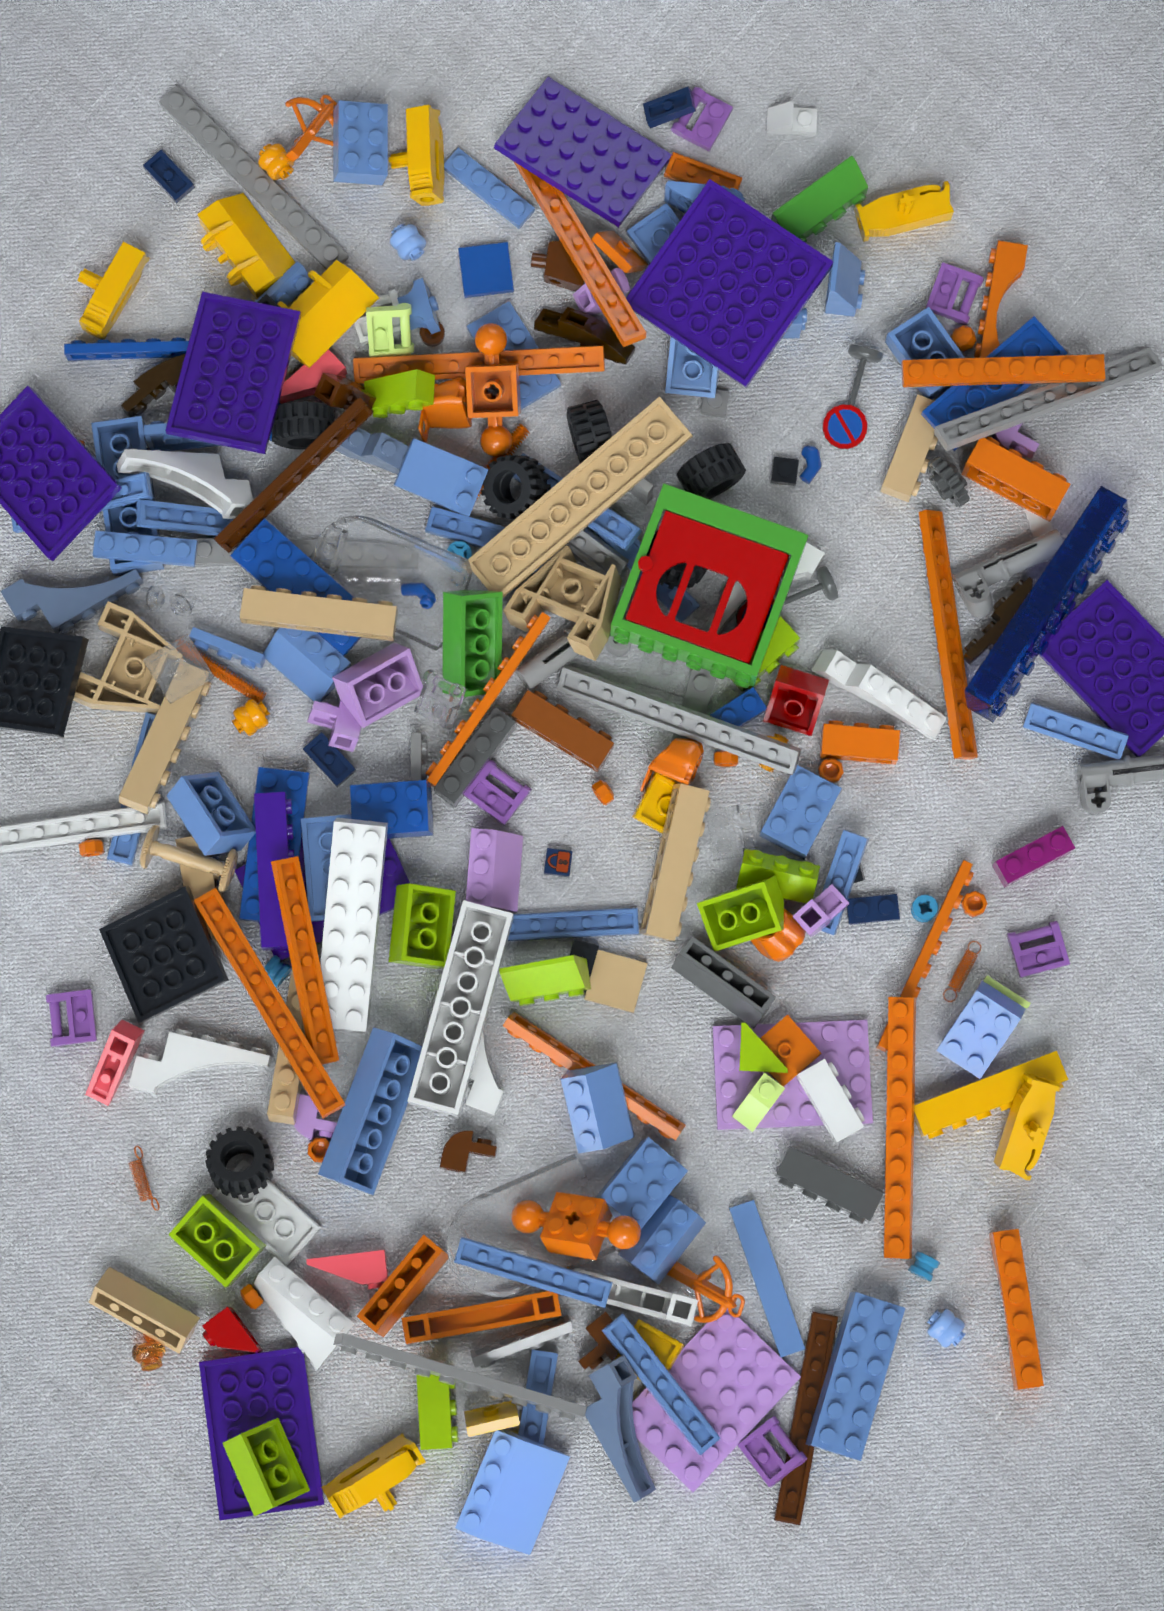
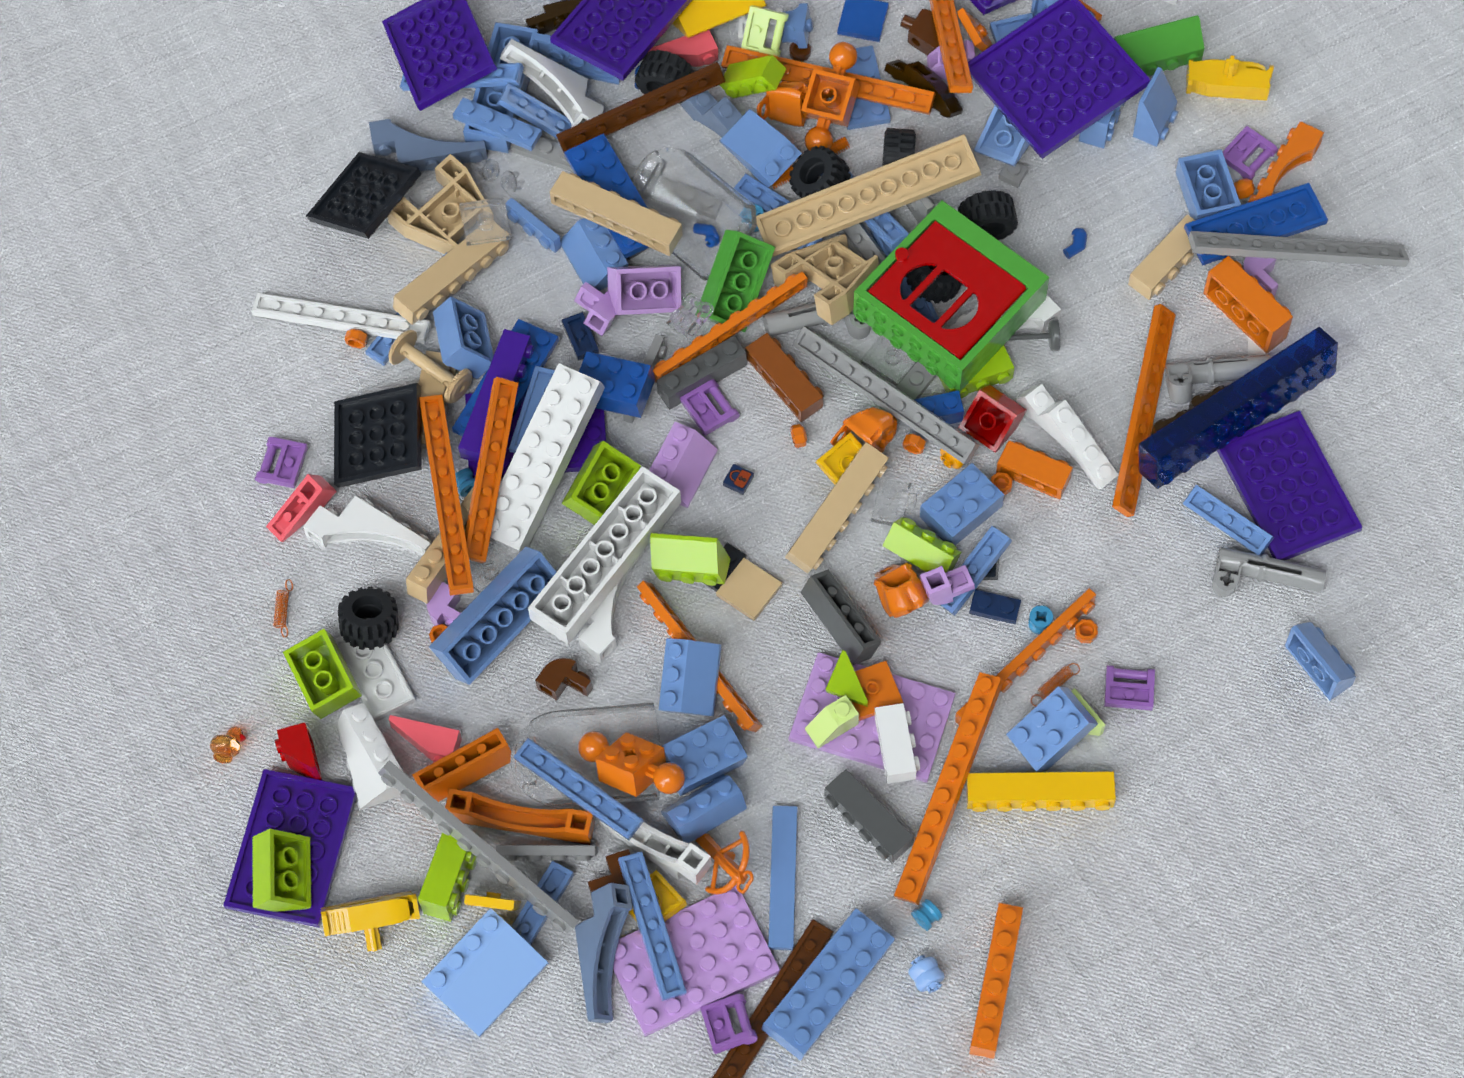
camera: 25 degrees right, 15 degrees down
tan brick [89,1267,200,1354] -> none
orange axle [176,639,266,703] -> none
light orange piece [231,699,270,736] -> none
orange tile [240,1284,264,1310] -> none
reddish brown brick [314,373,376,421] -> none
medium blue tile [508,908,639,941] -> none
lime slope [697,876,784,952] -> none
black plate [771,456,799,486] -> none
piece [823,345,883,449] -> none
orange plate [901,354,1105,387] -> none
dark grey gear [927,456,970,508] -> none
magenta brick [992,826,1075,888] -> none
yellow piece [993,1073,1061,1180] -> none

